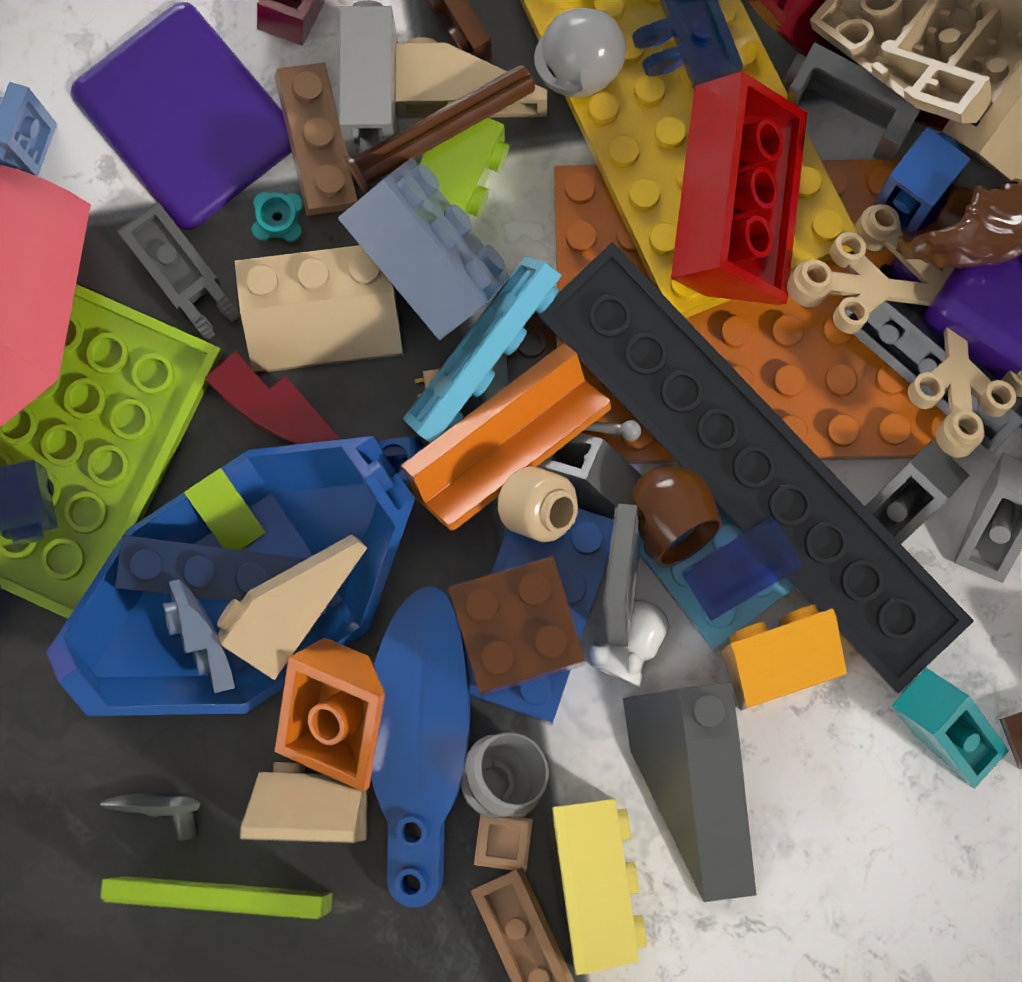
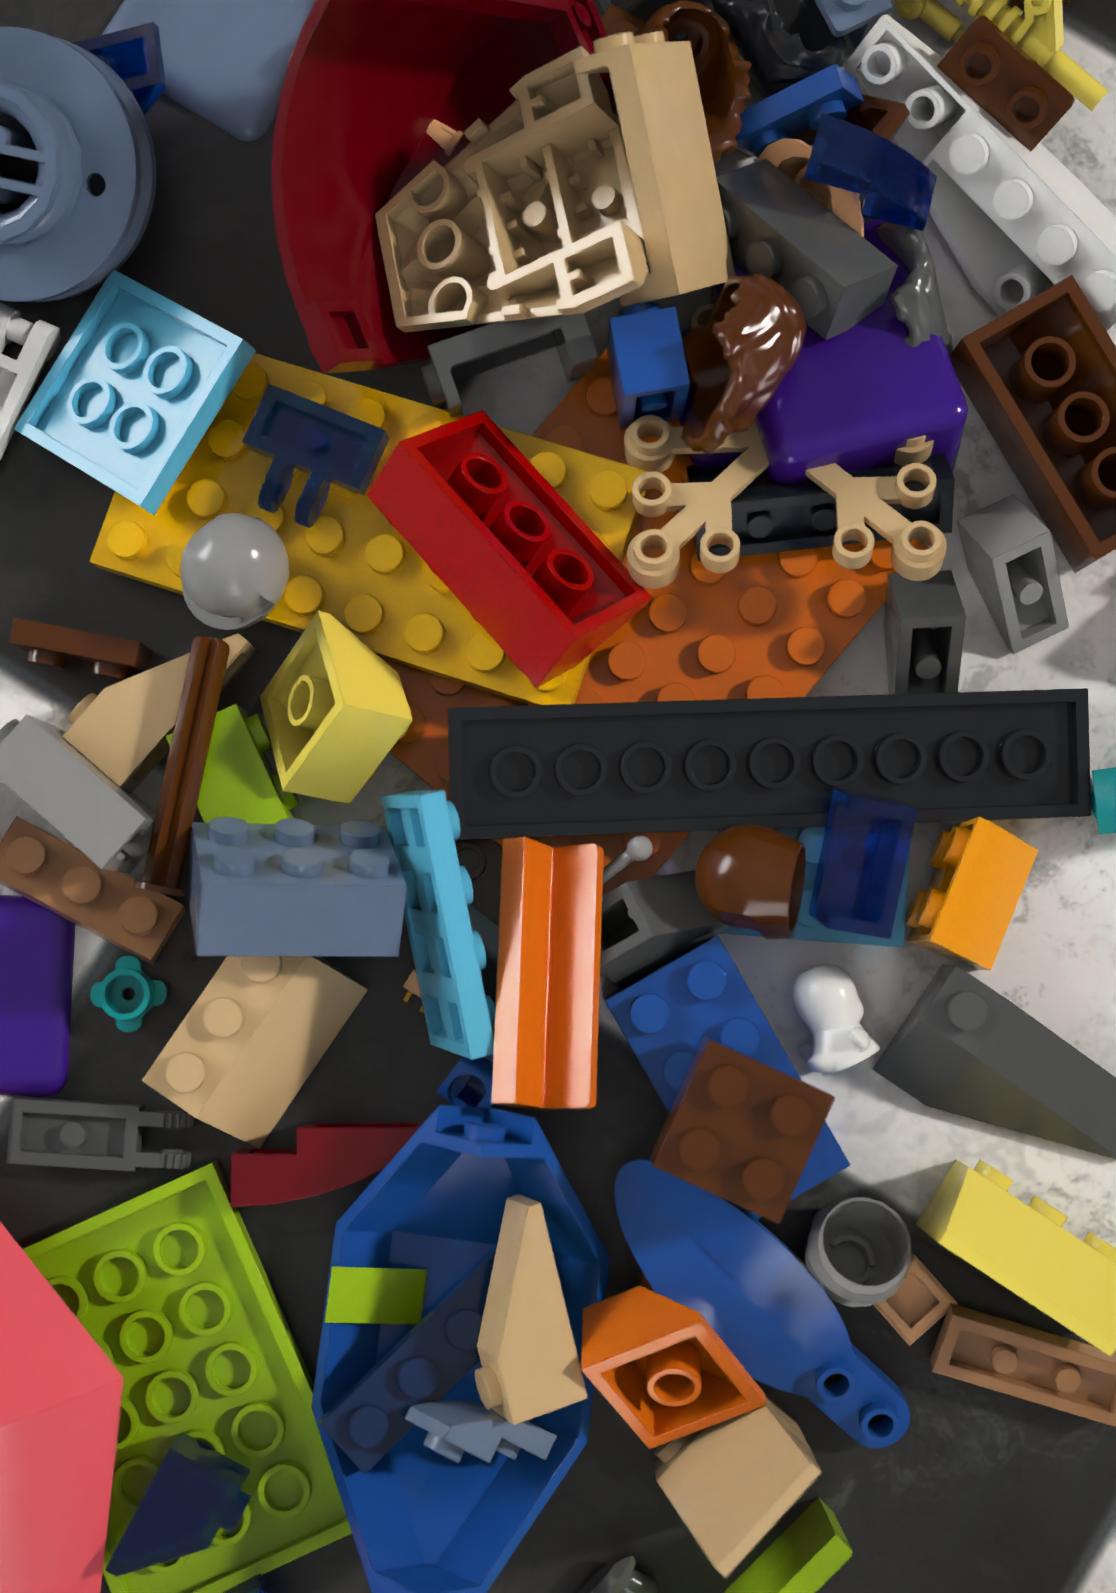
camera: 50 degrees left, 5 degrees up
tan head [498,466,578,542] -> none
dark grey tile [603,504,640,647] -> none
none -> light yellow slope [260,610,413,804]

